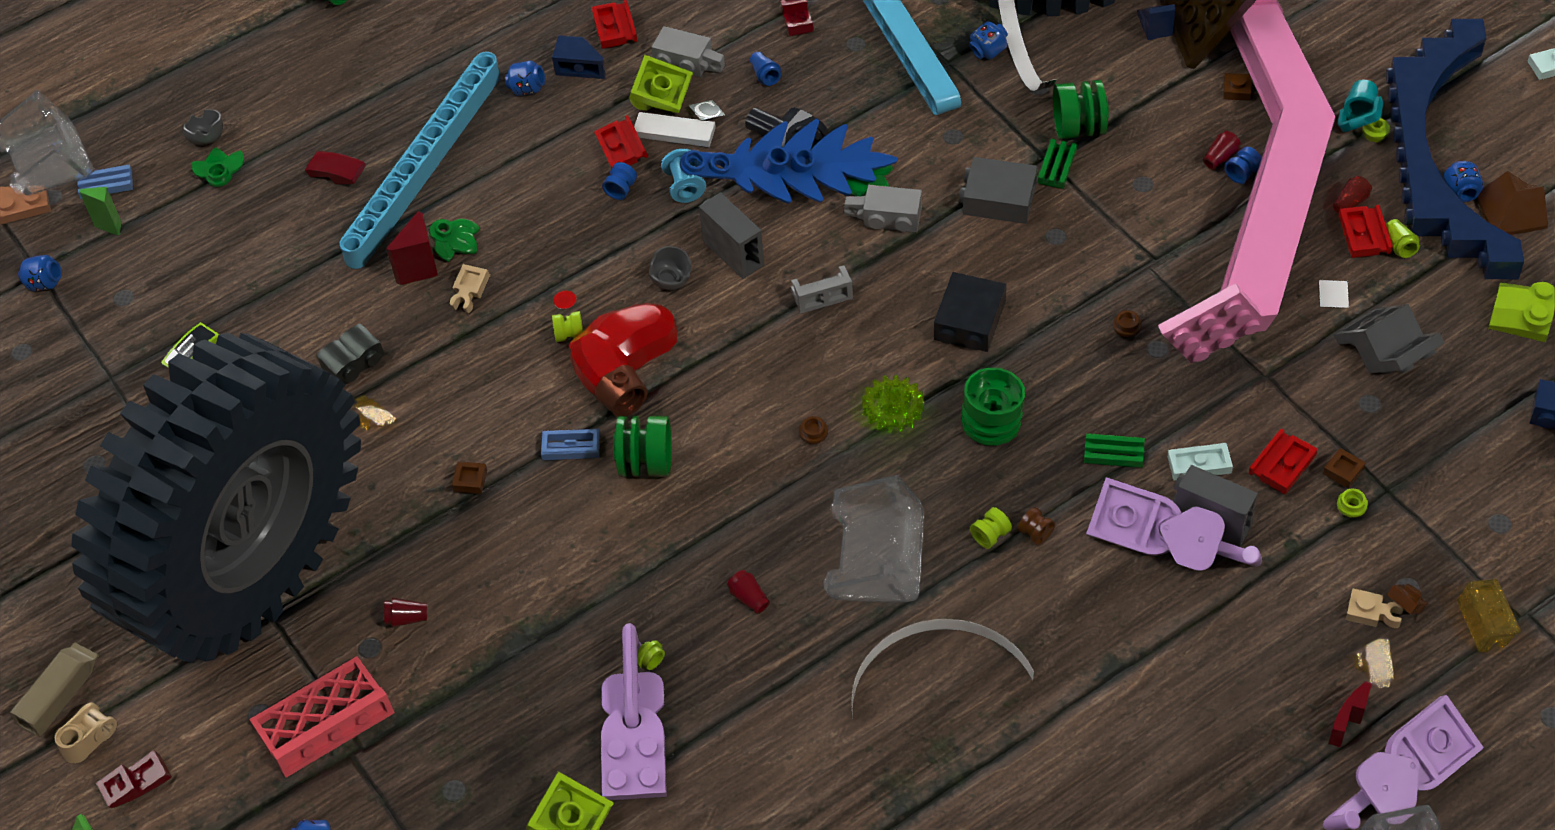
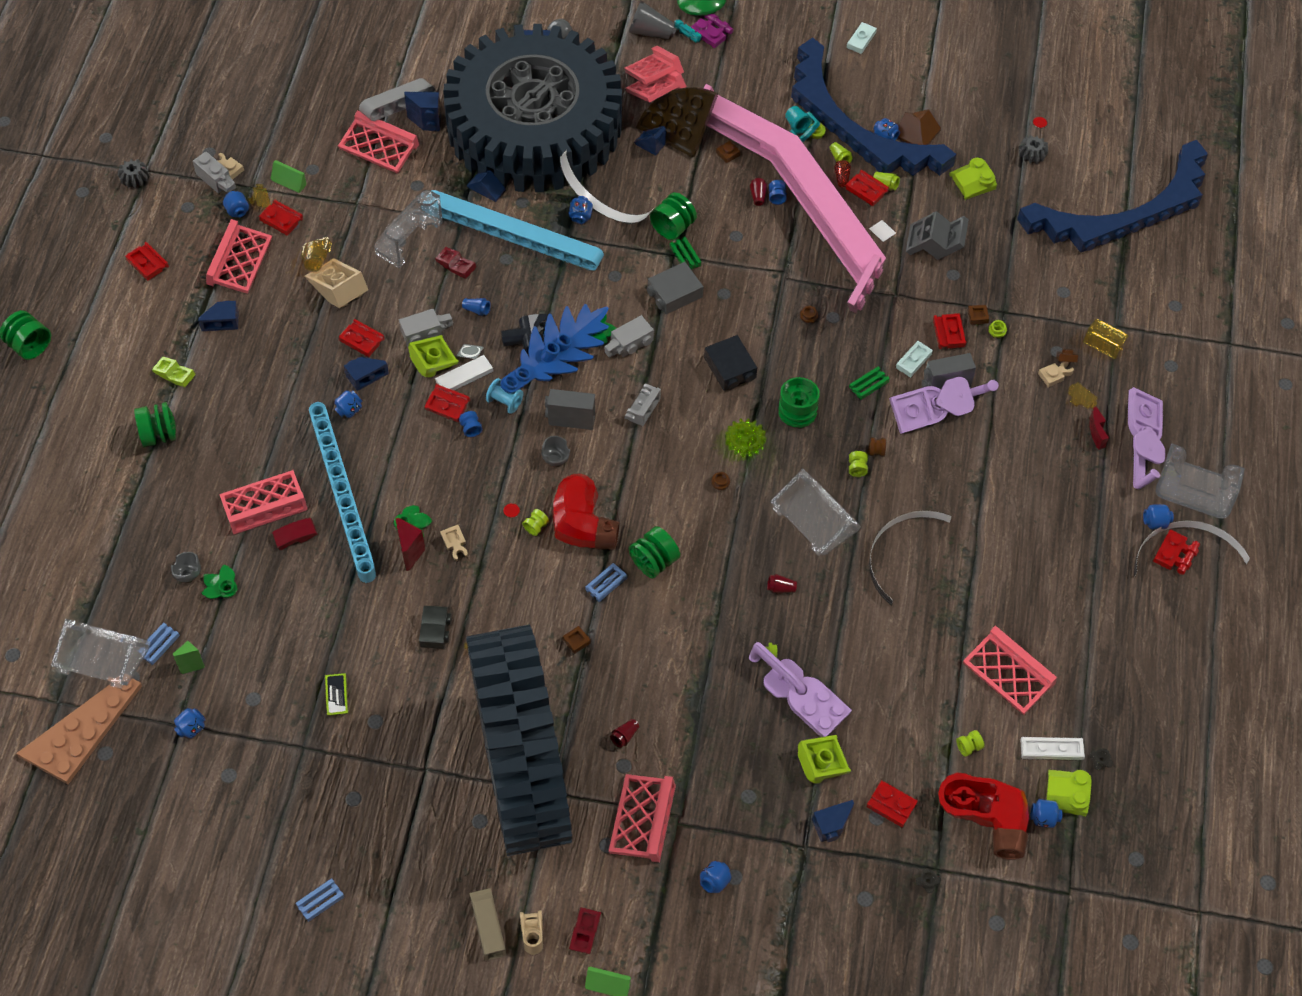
camera: 50 degrees left, 5 degrees up
none -> coral fence [219,470,308,534]
none -> lime cone [830,142,852,166]

